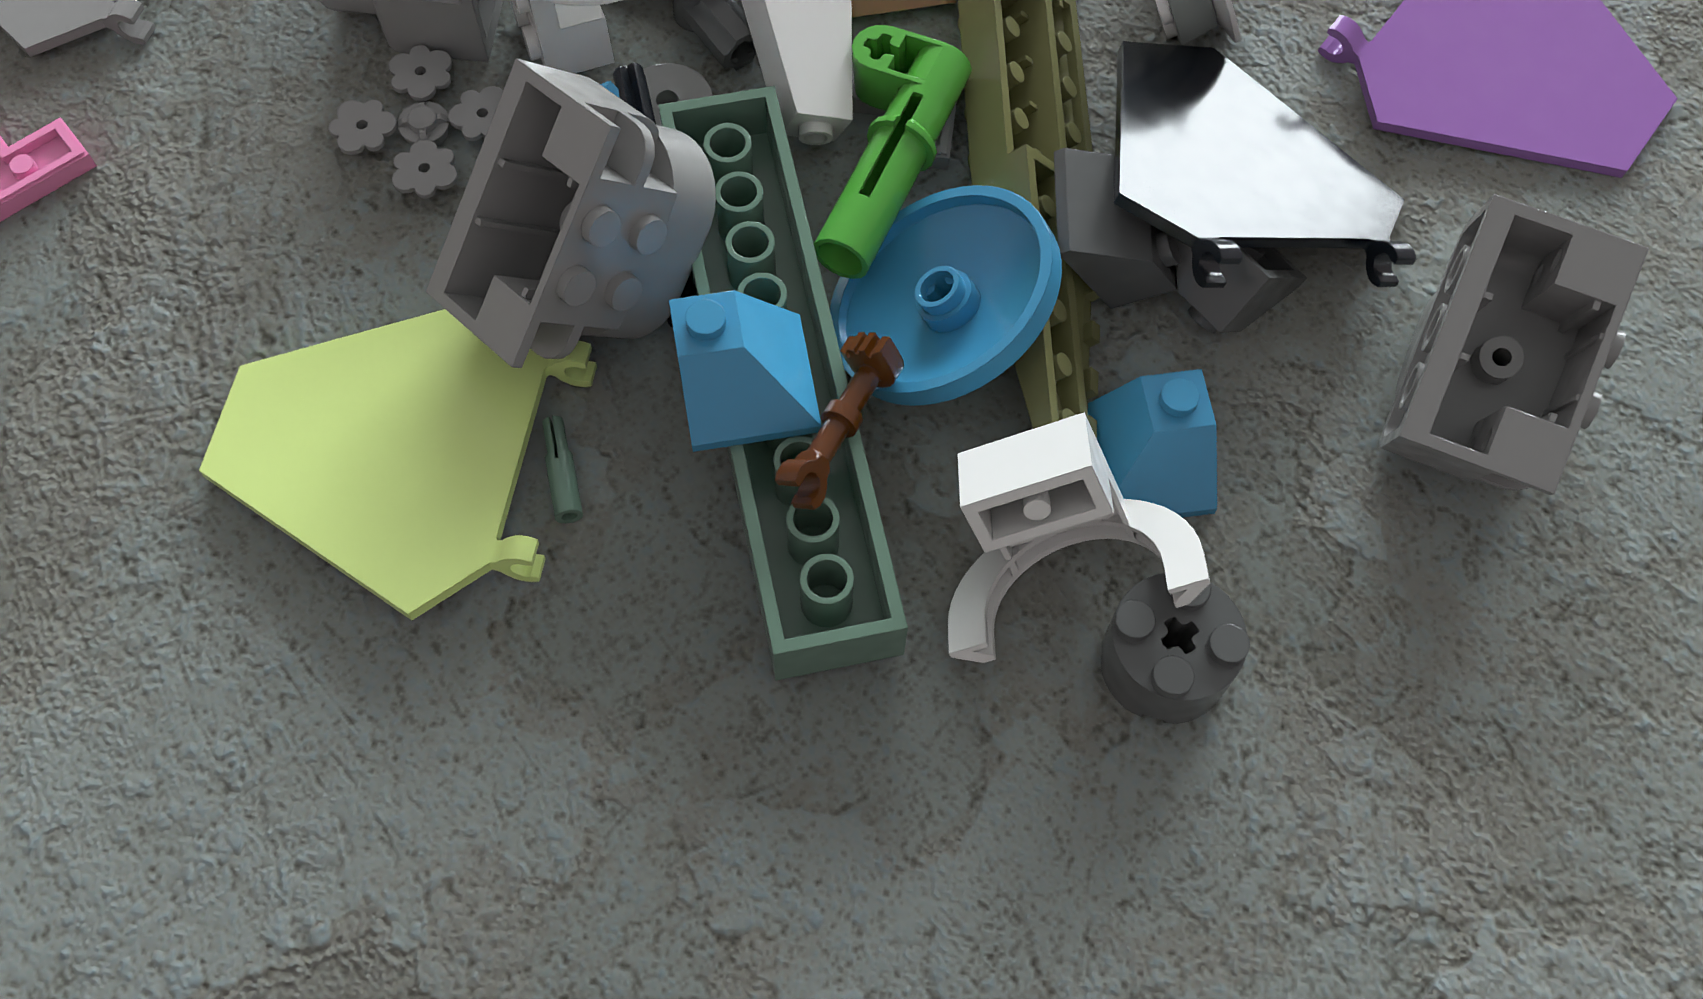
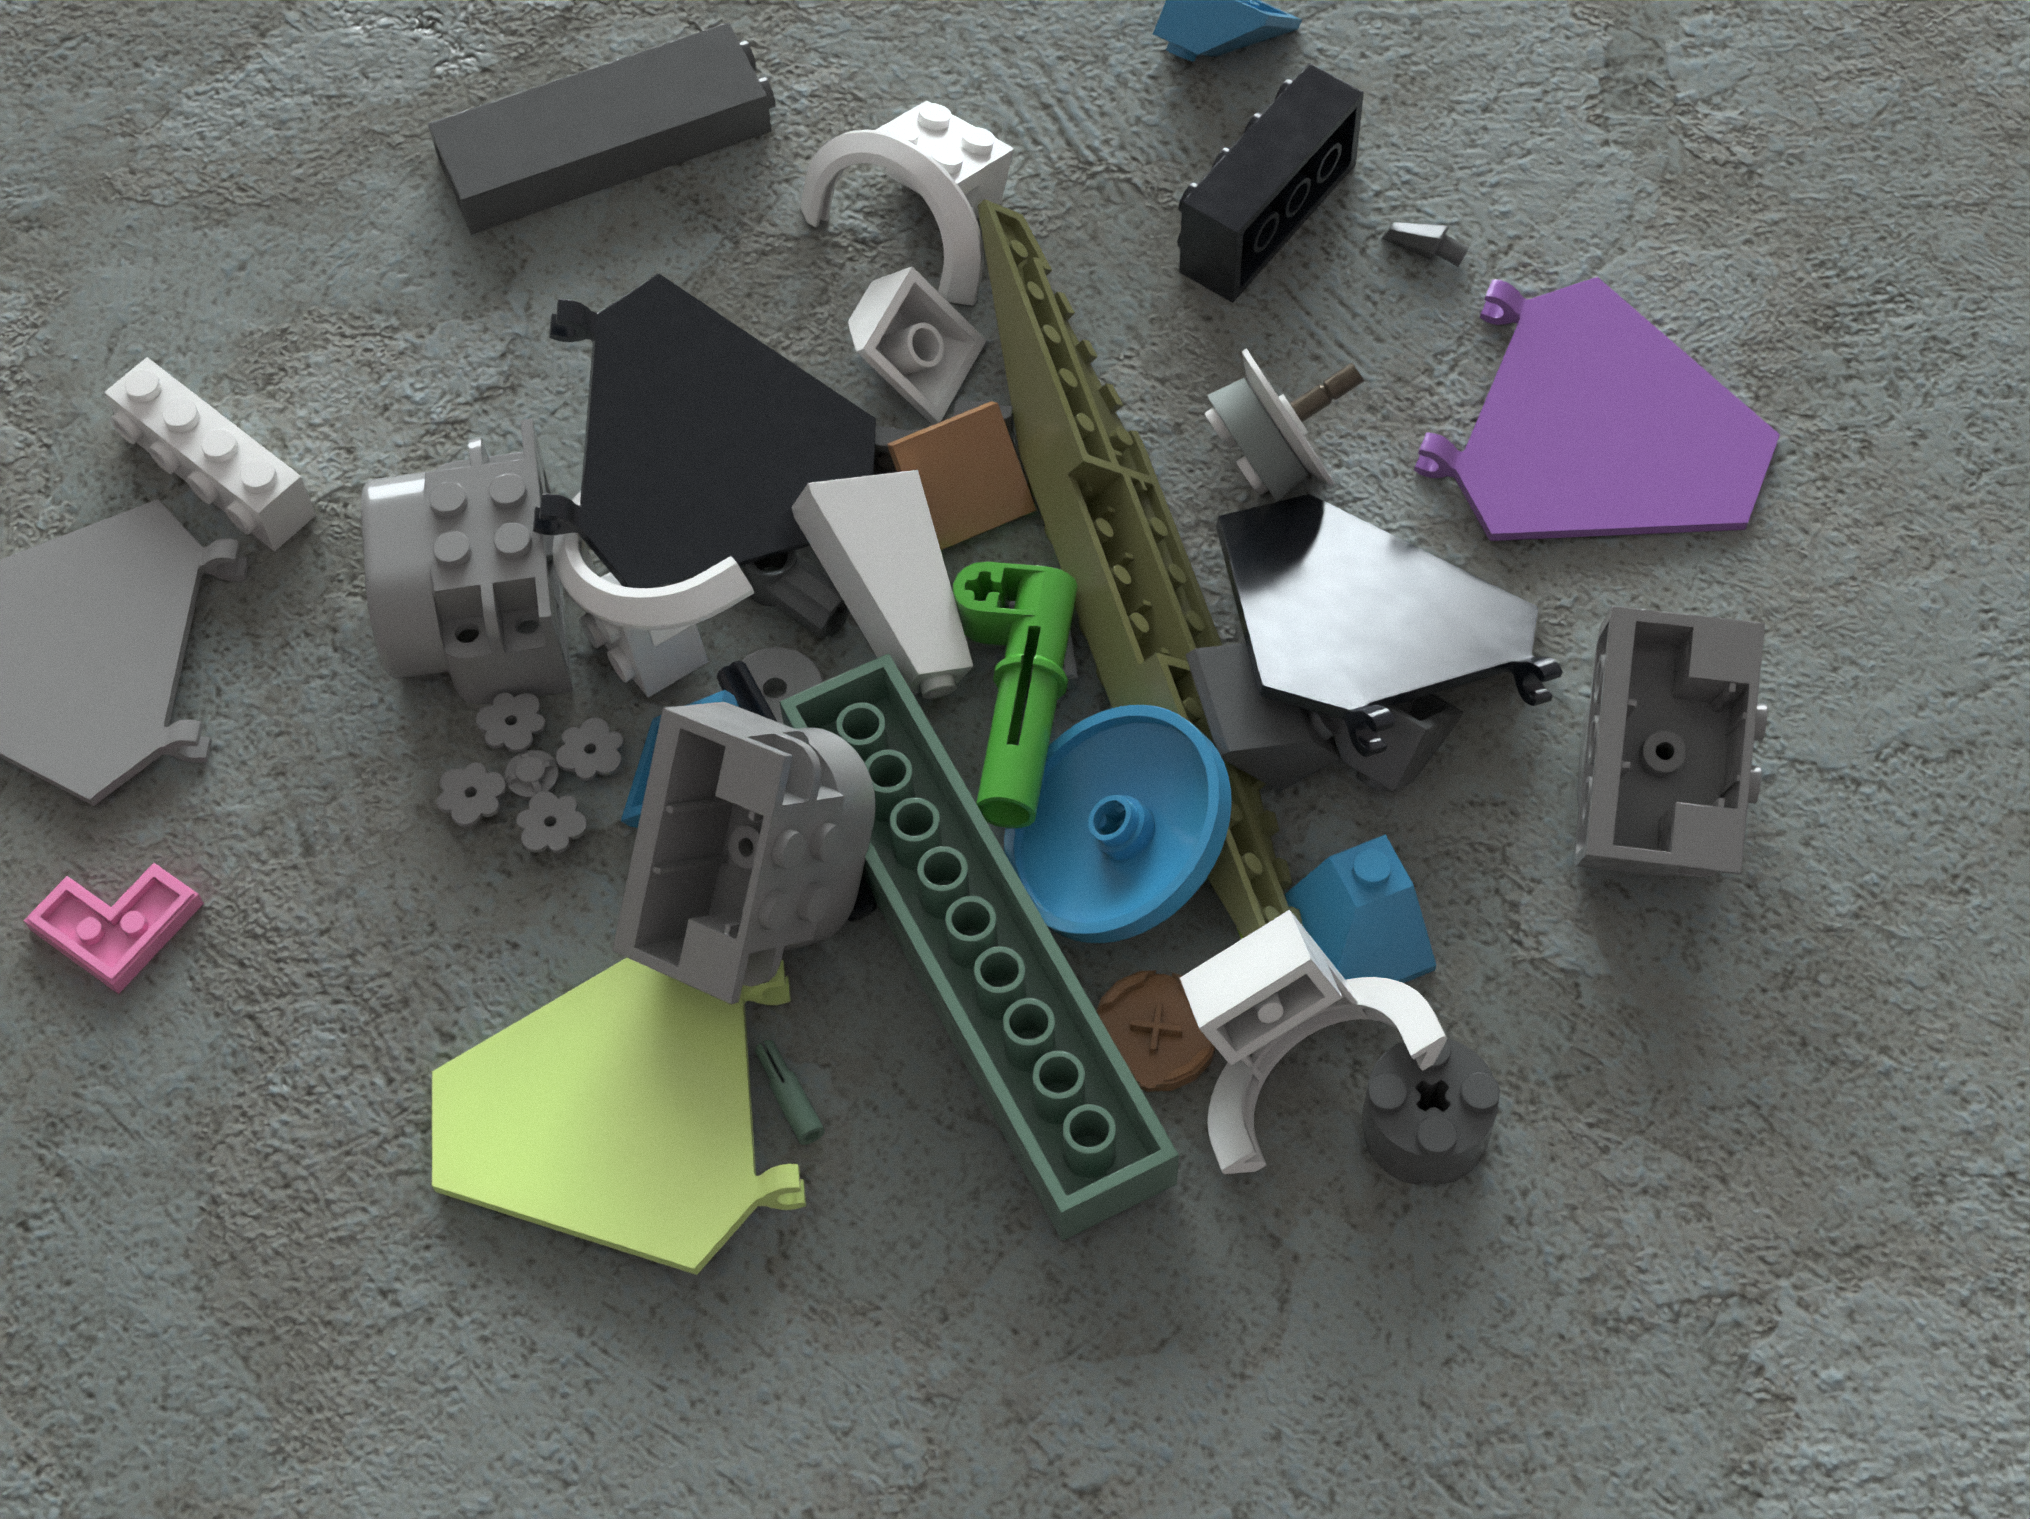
camera: 10 degrees left, 5 degrees down
dark azure slope [669,290,822,452] -> none
reddish brown piece [775,332,904,510] -> none
none -> medium nougat tile [1096,970,1216,1092]

